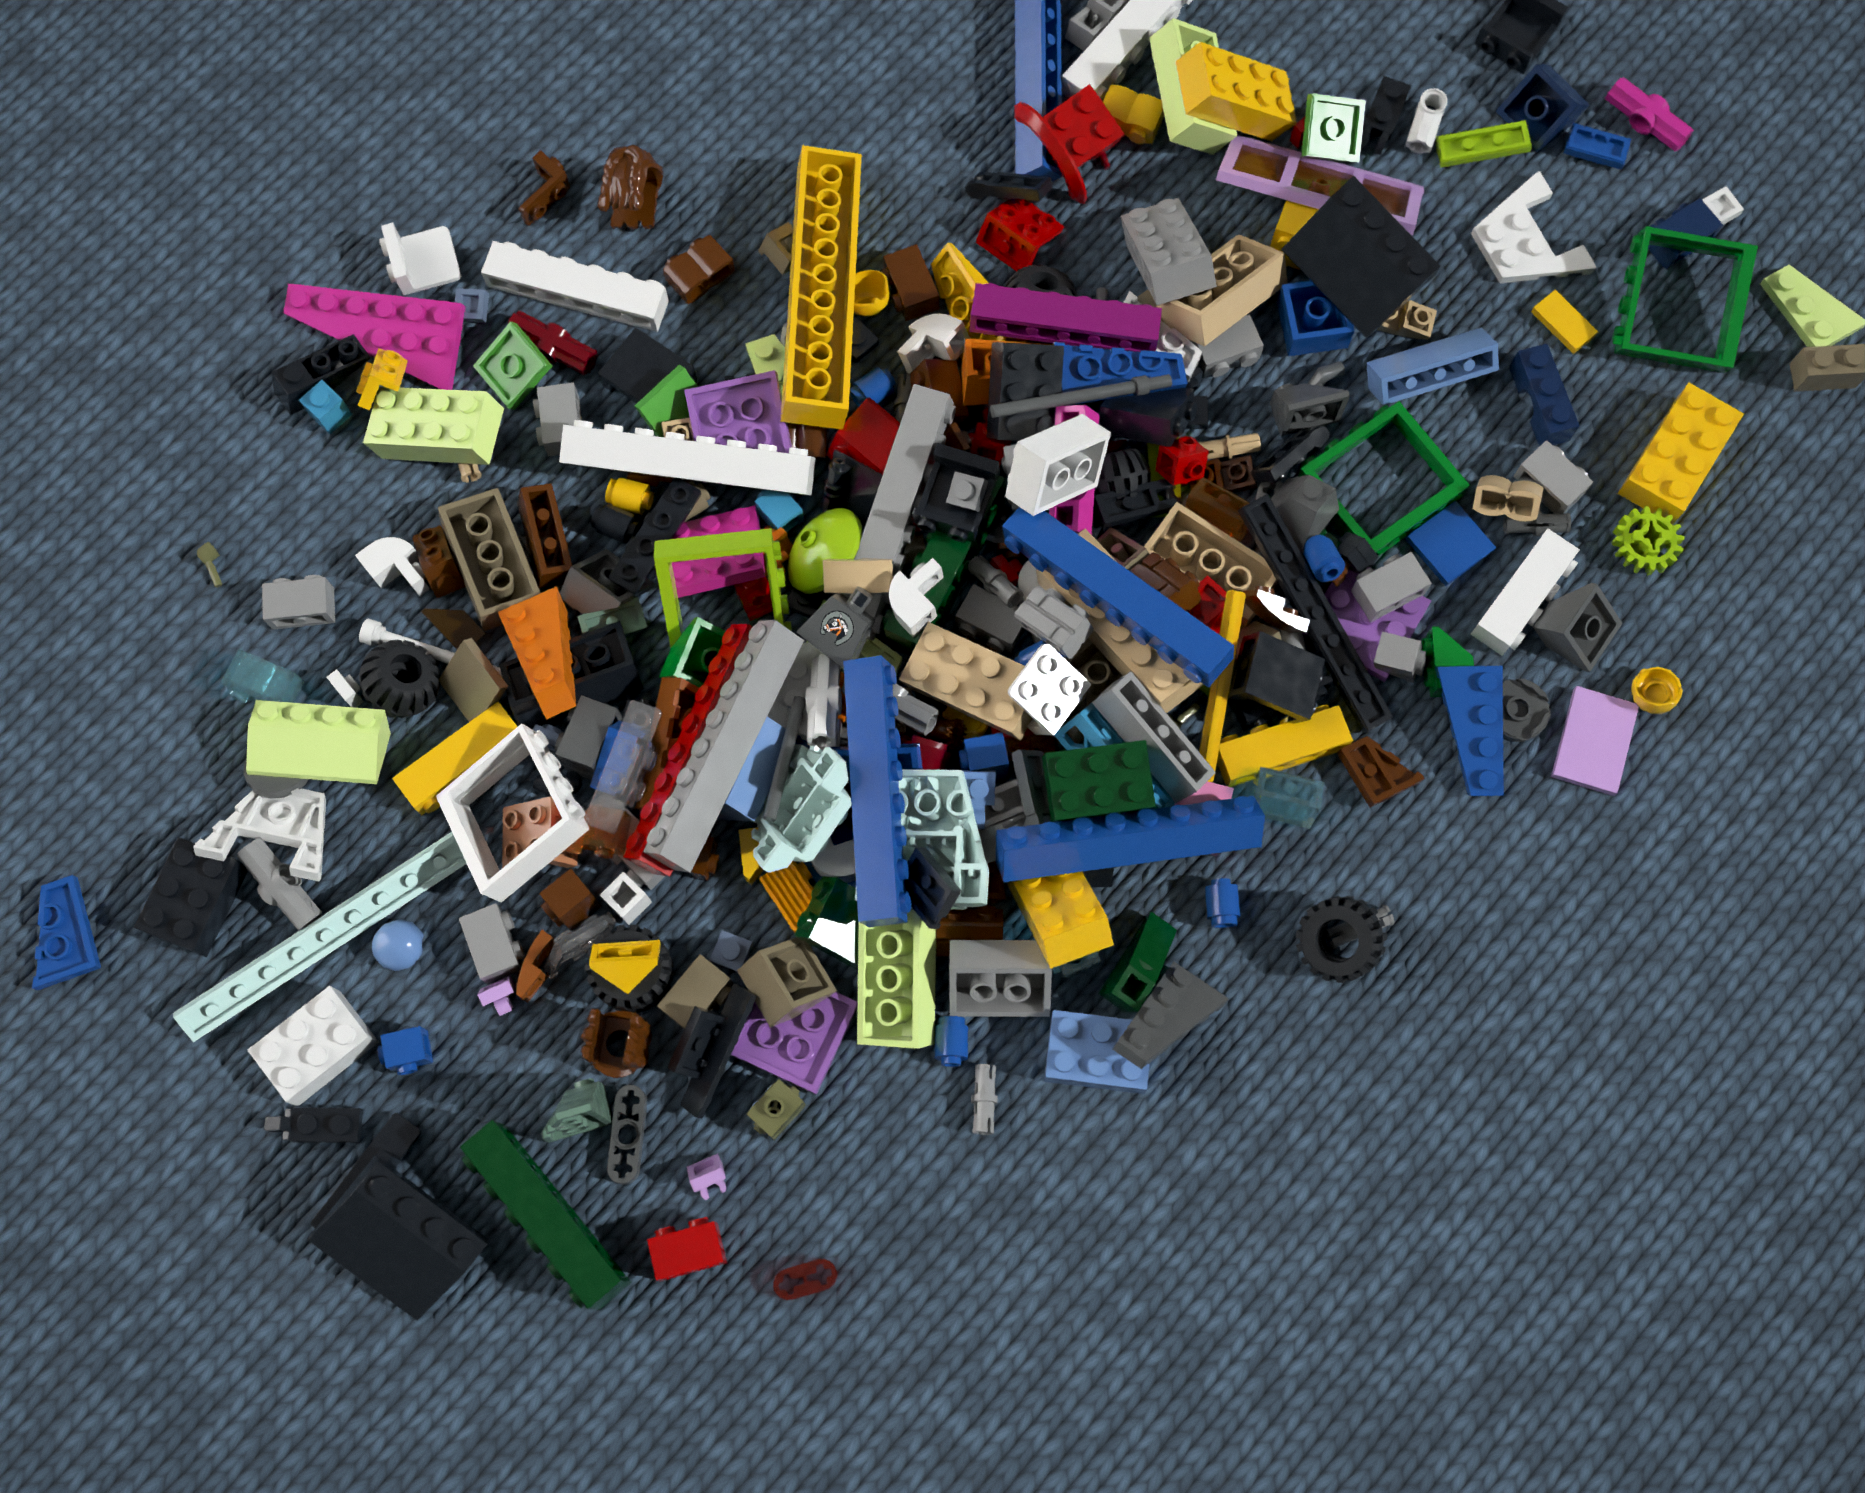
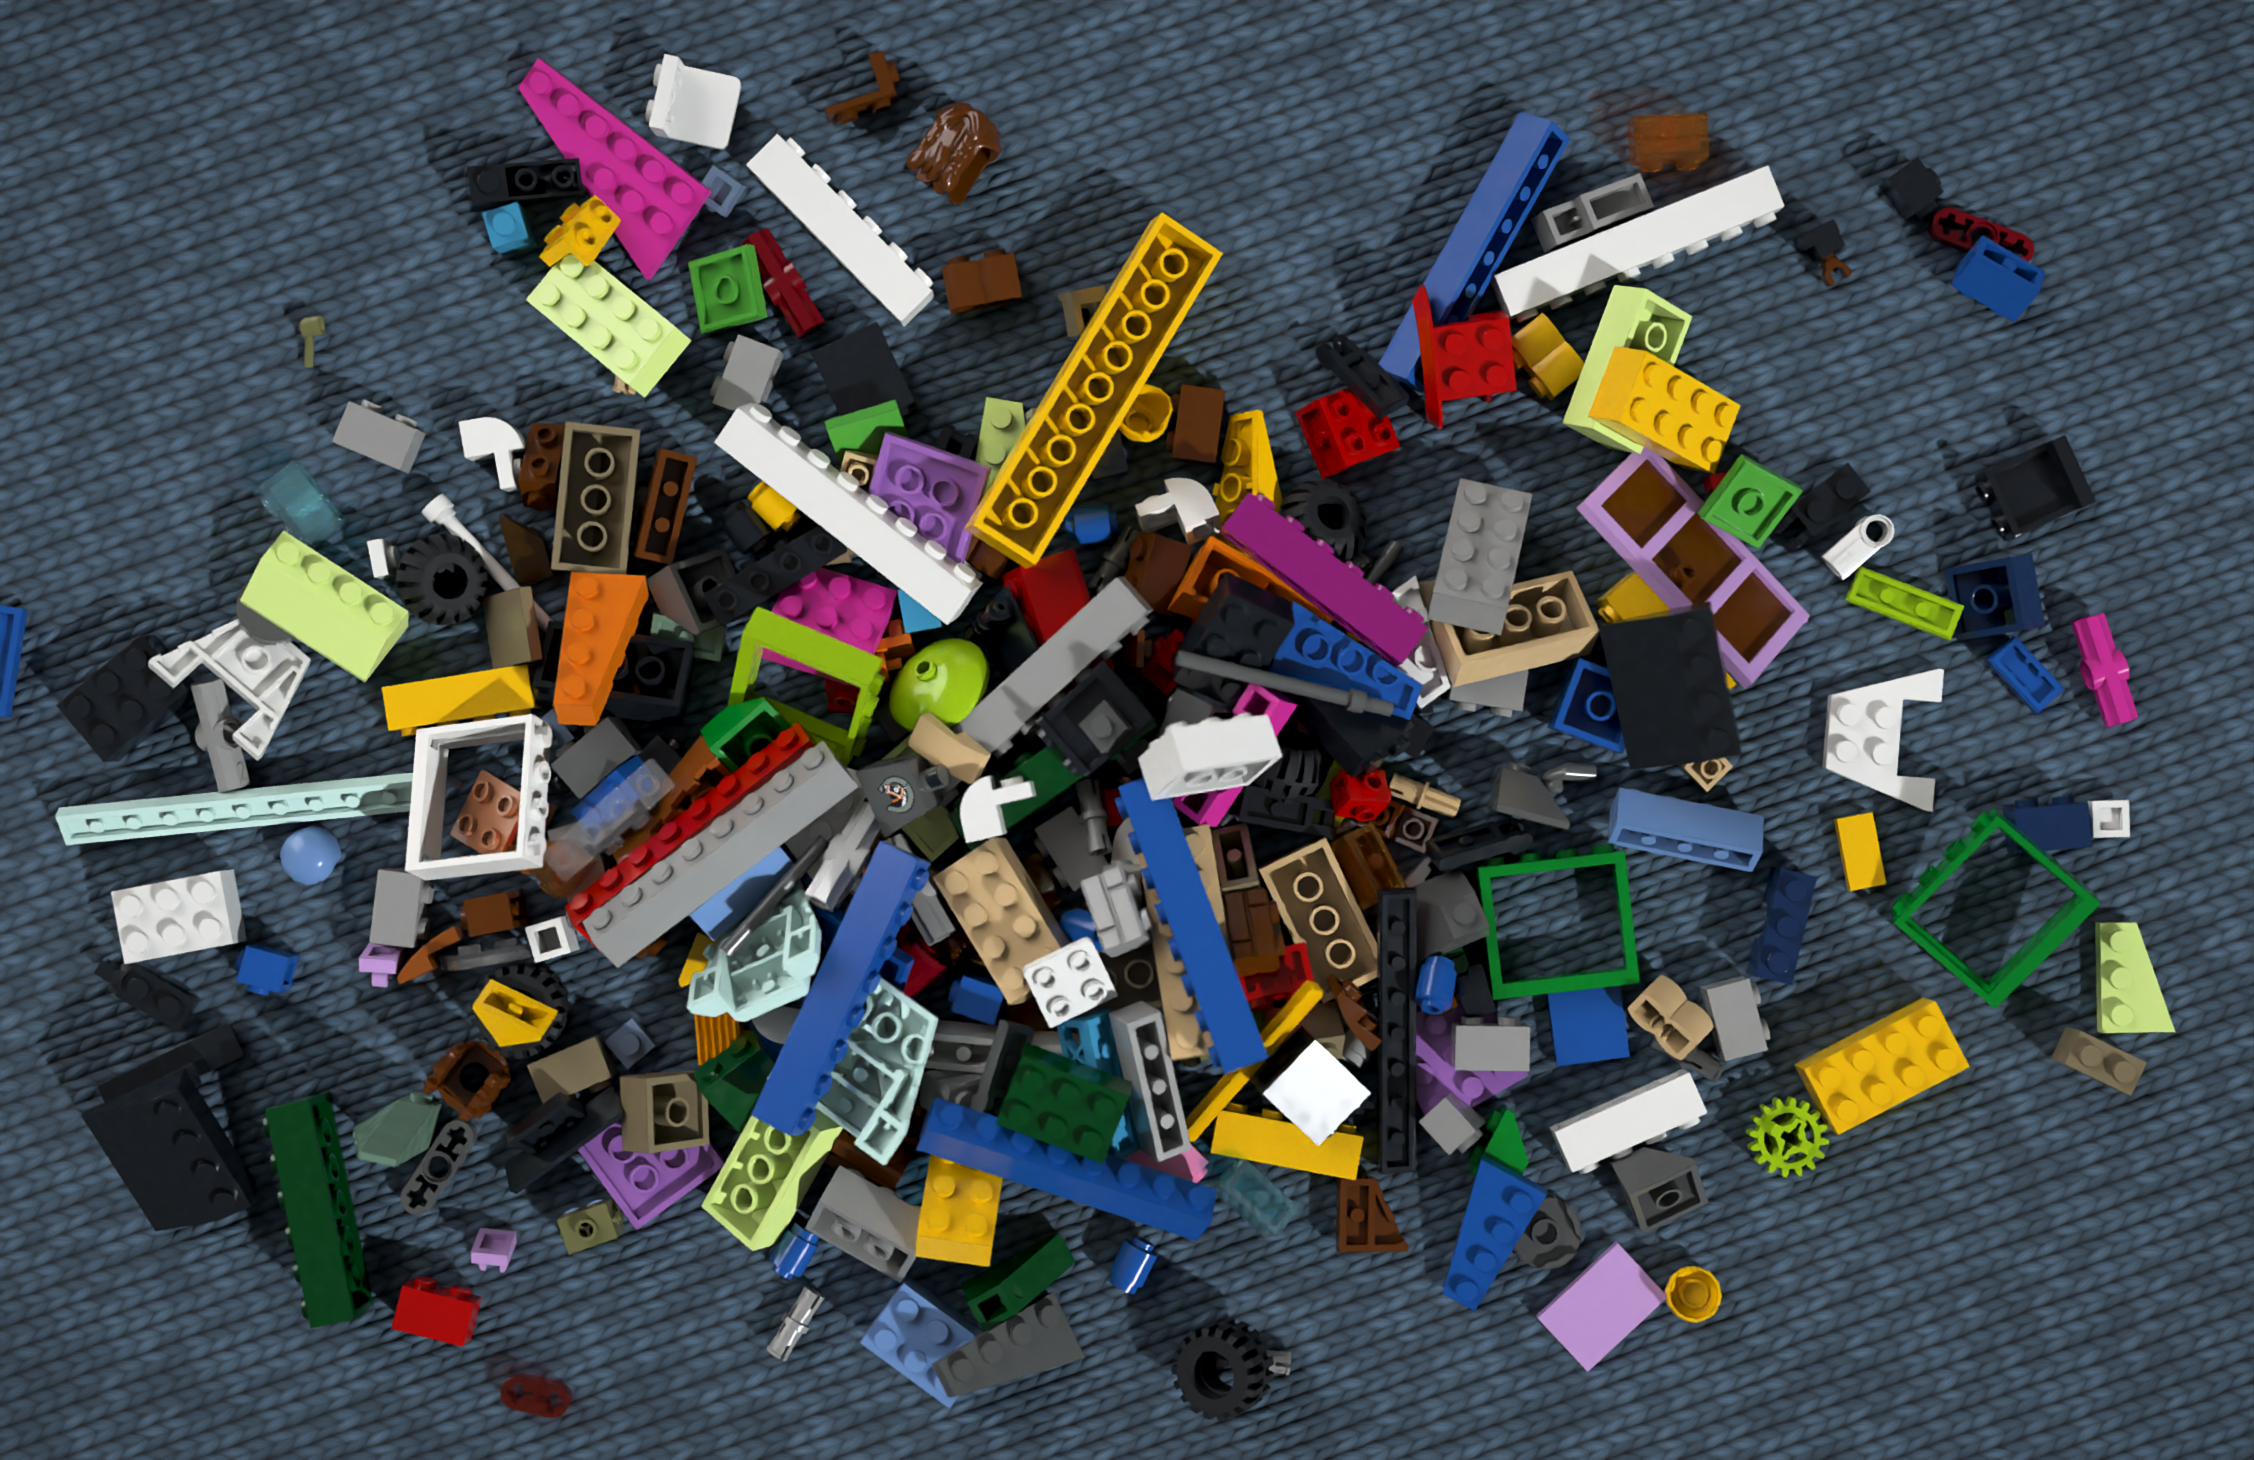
camera: 25 degrees right, 15 degrees up
black plate [905,847,961,929] -> none
medium blue plate [963,771,996,829] -> none

